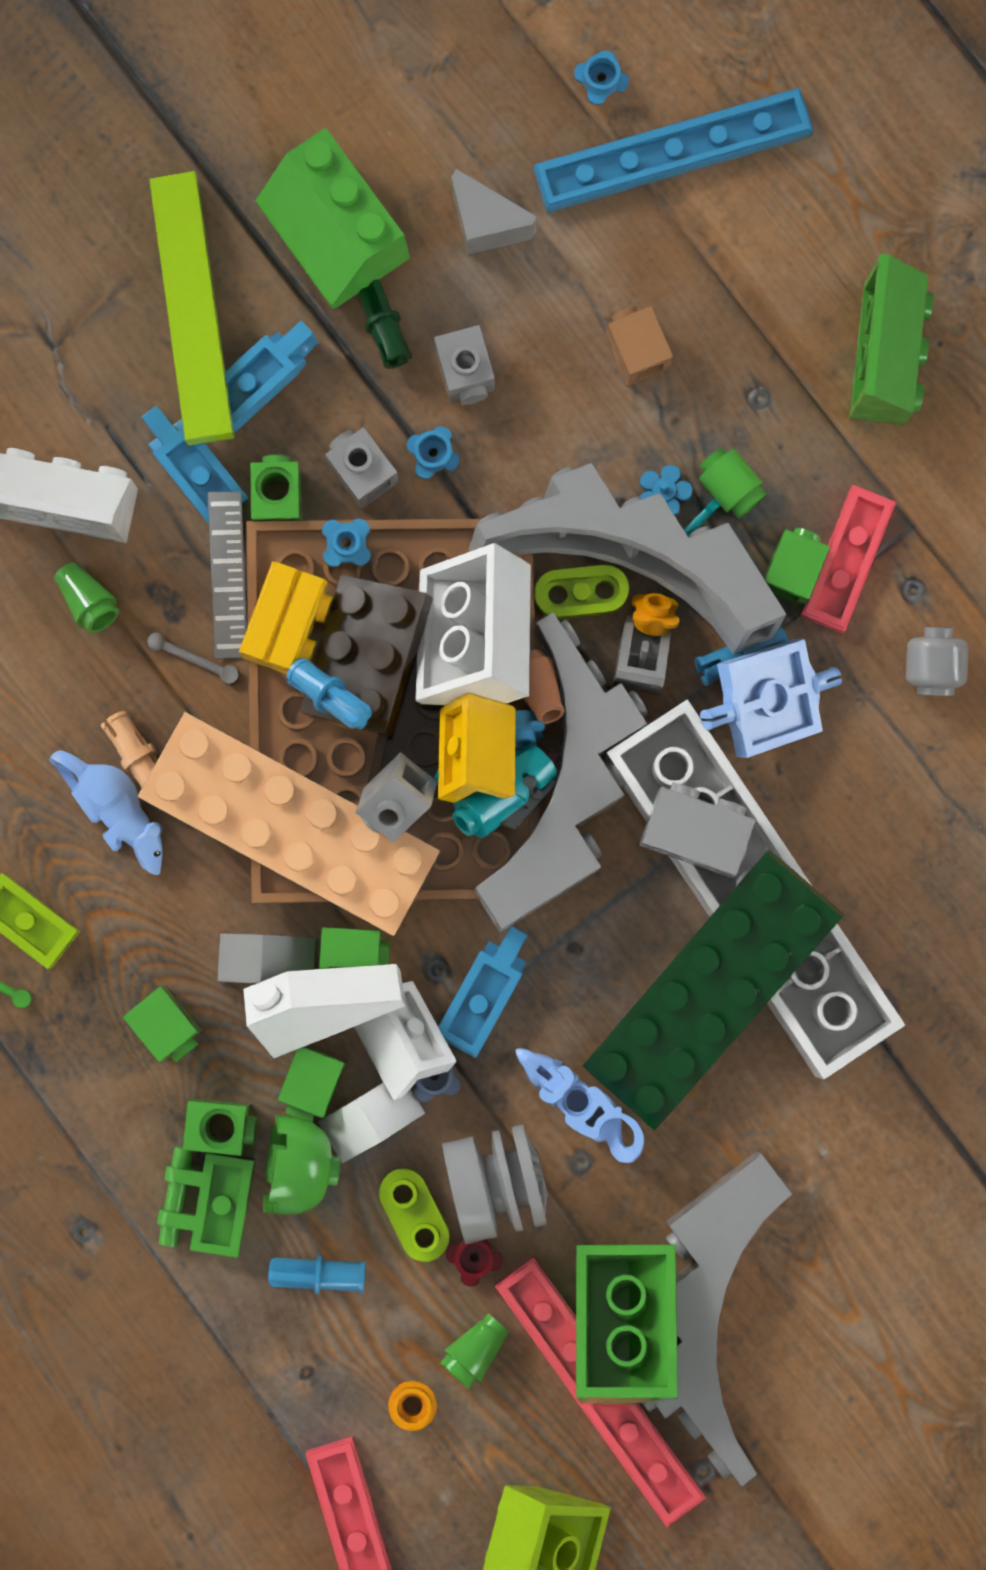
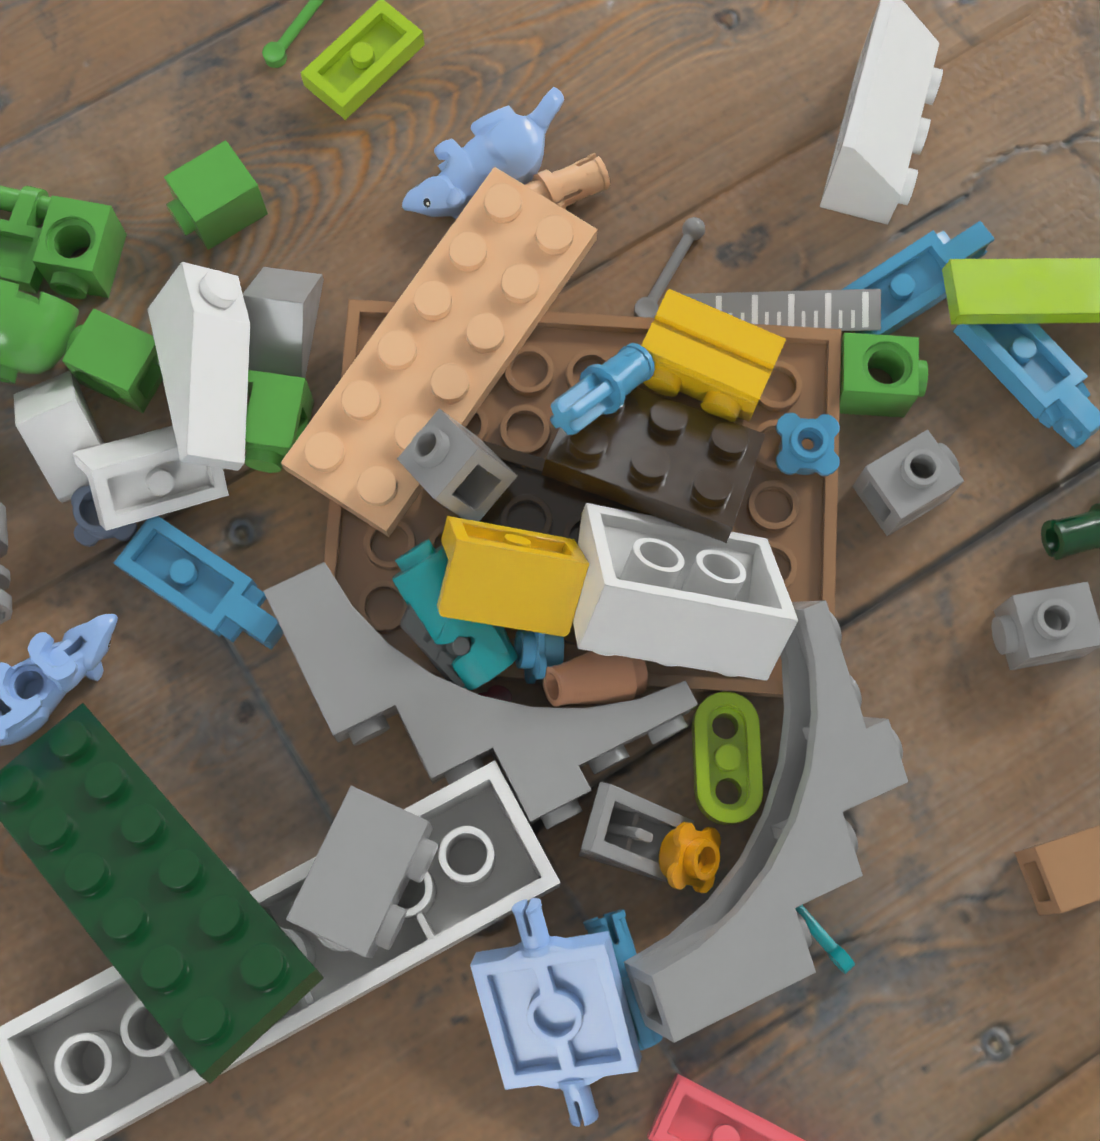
camera: 95 degrees right, 10 degrees down
bright green cone [54,562,119,634] -> none
dark azure plate [407,426,460,479] -> none
dark azure plant [640,465,692,516] -> none
bright green brick [699,447,767,519] -> none
bright green brick [764,528,830,607] -> none

